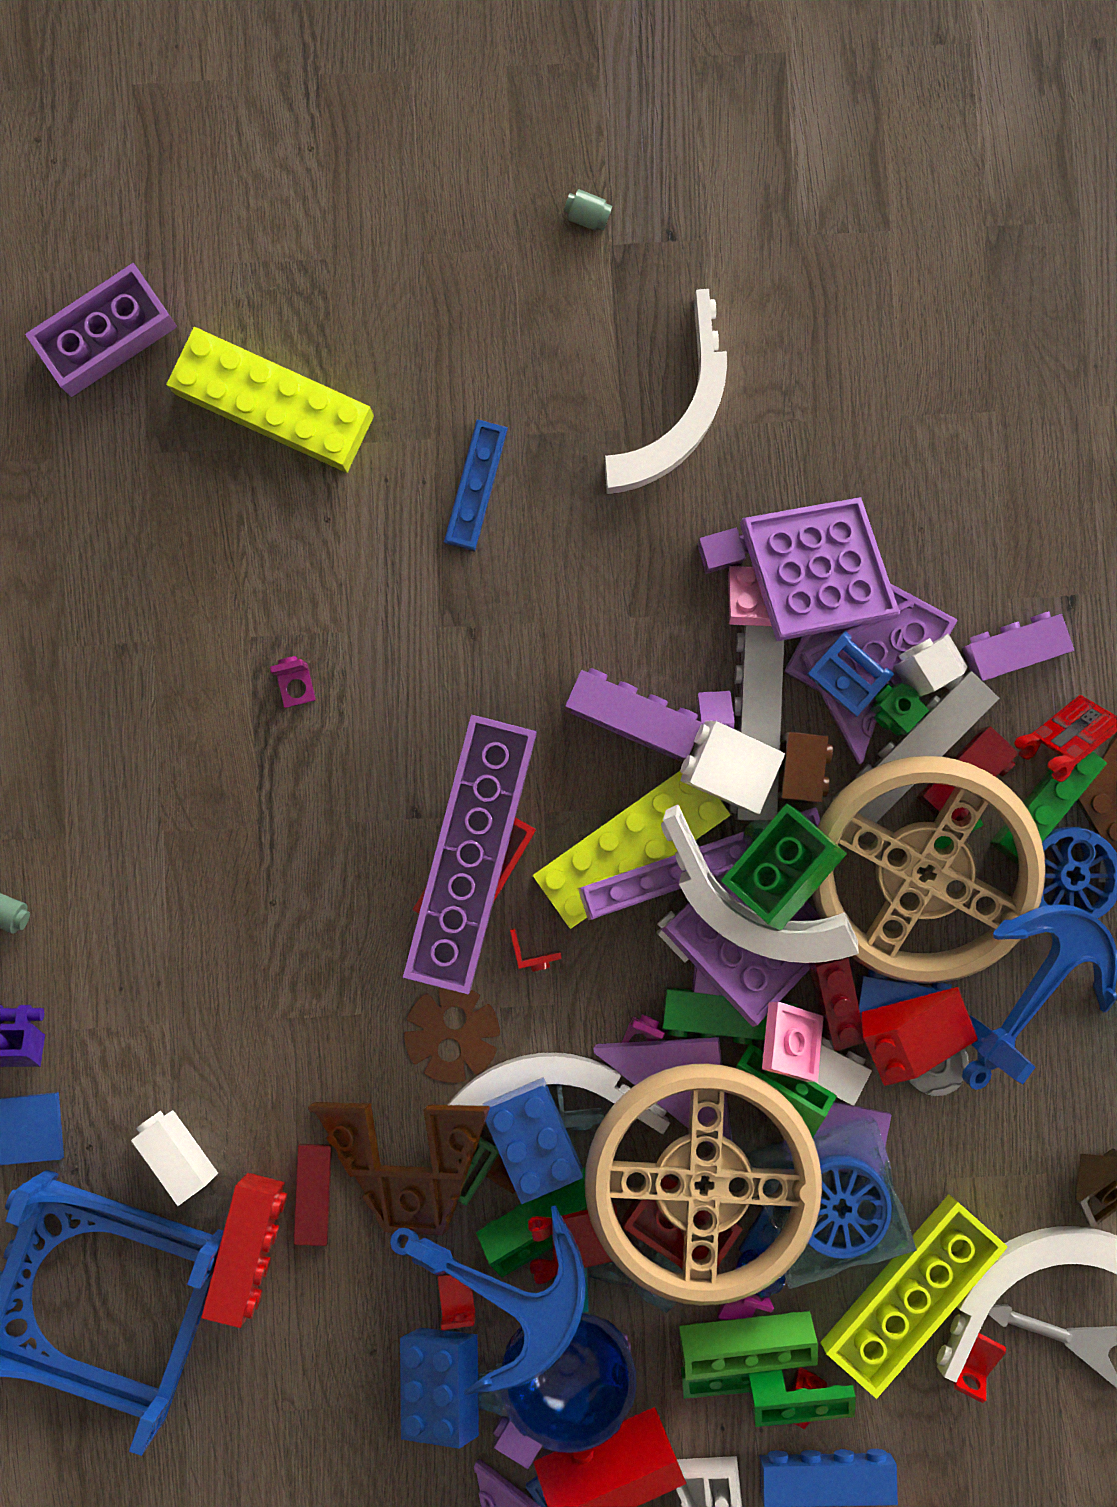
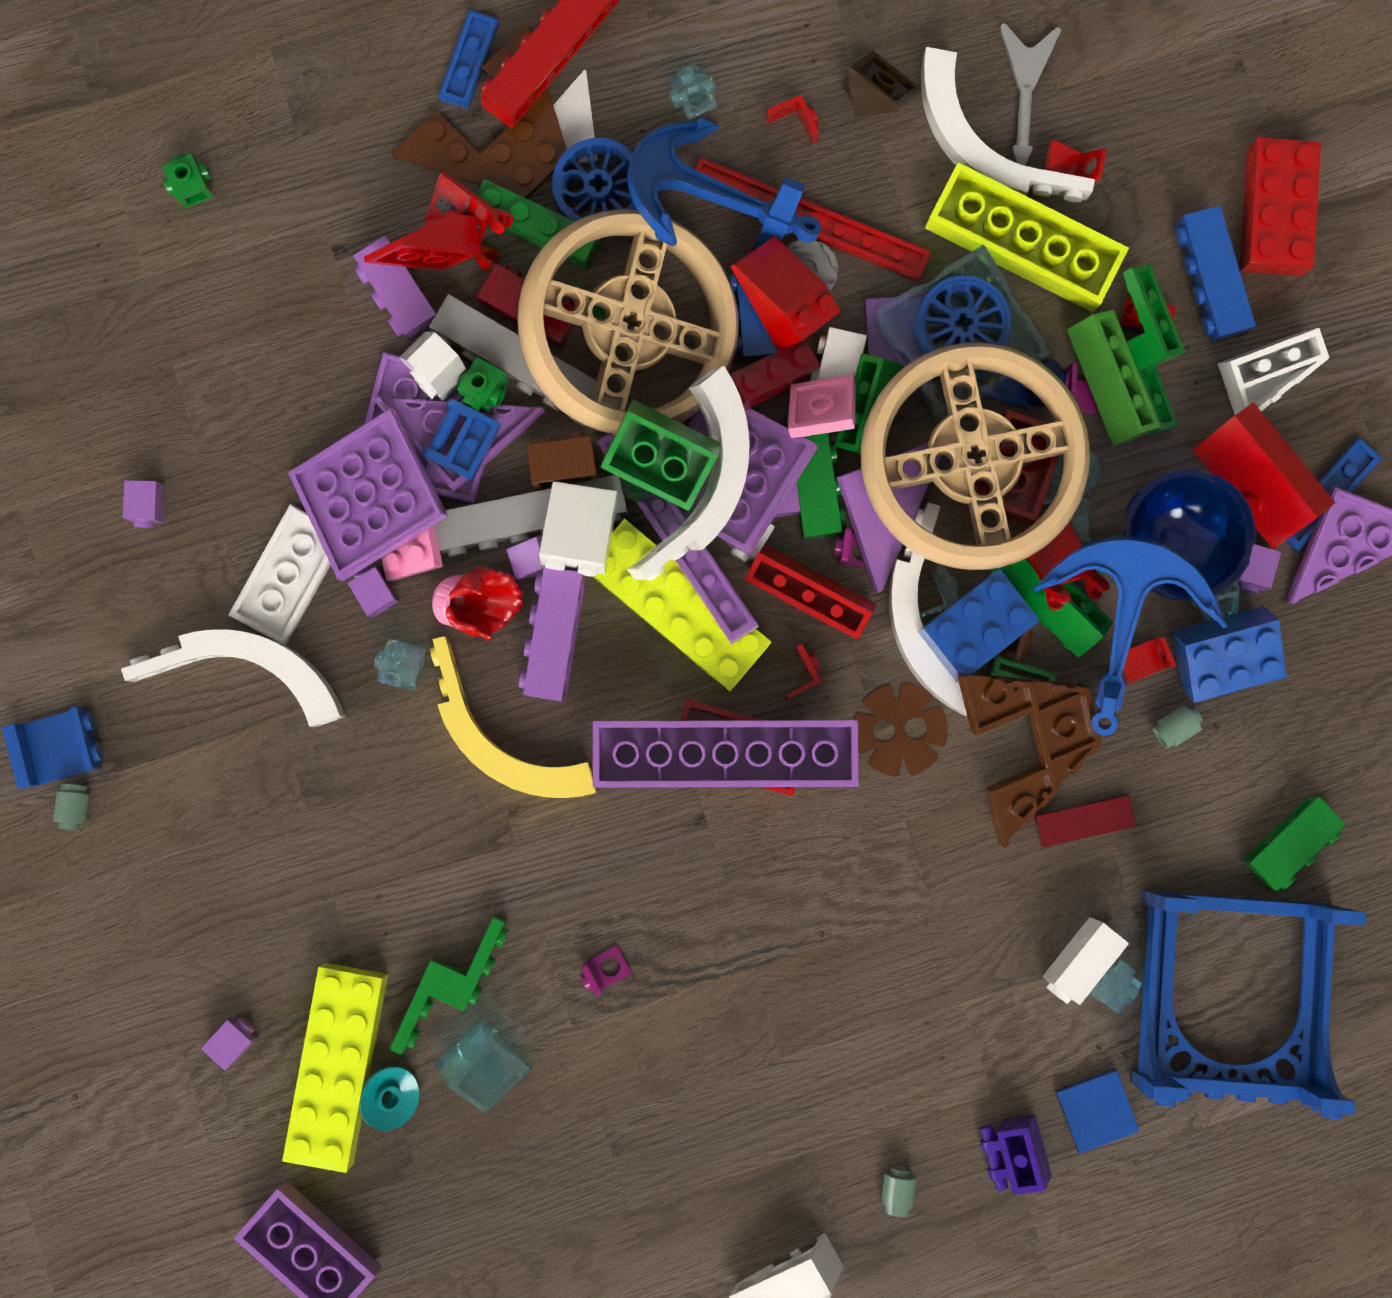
camera: 100 degrees left, 0 degrees up
red brick [201,1173,288,1328] -> none
blue tile [444,419,508,551] -> none
none -> blue panel [2,706,103,789]
none -> medium lavender brick [123,480,165,528]
none -> medium lavender brick [201,1016,258,1071]
none -> white tile [228,504,331,646]
none -> teal dish [359,1066,420,1131]
none -> red slope [364,210,481,271]
none -> clear light blue brick [374,638,426,692]
none -> green bracket [390,915,509,1055]
none -> light yellow arch [430,636,598,798]
none -> red hair [432,566,524,641]
none -> clear light blue slope [434,1019,532,1114]
none -> red tile [695,156,932,283]
none -> red brick [744,545,877,640]
none -> red bracket [766,94,819,144]
none -> clear light blue brick [1089,960,1143,1016]
none -> sand green brick [1152,704,1203,749]
none -> green brick [1241,796,1346,891]

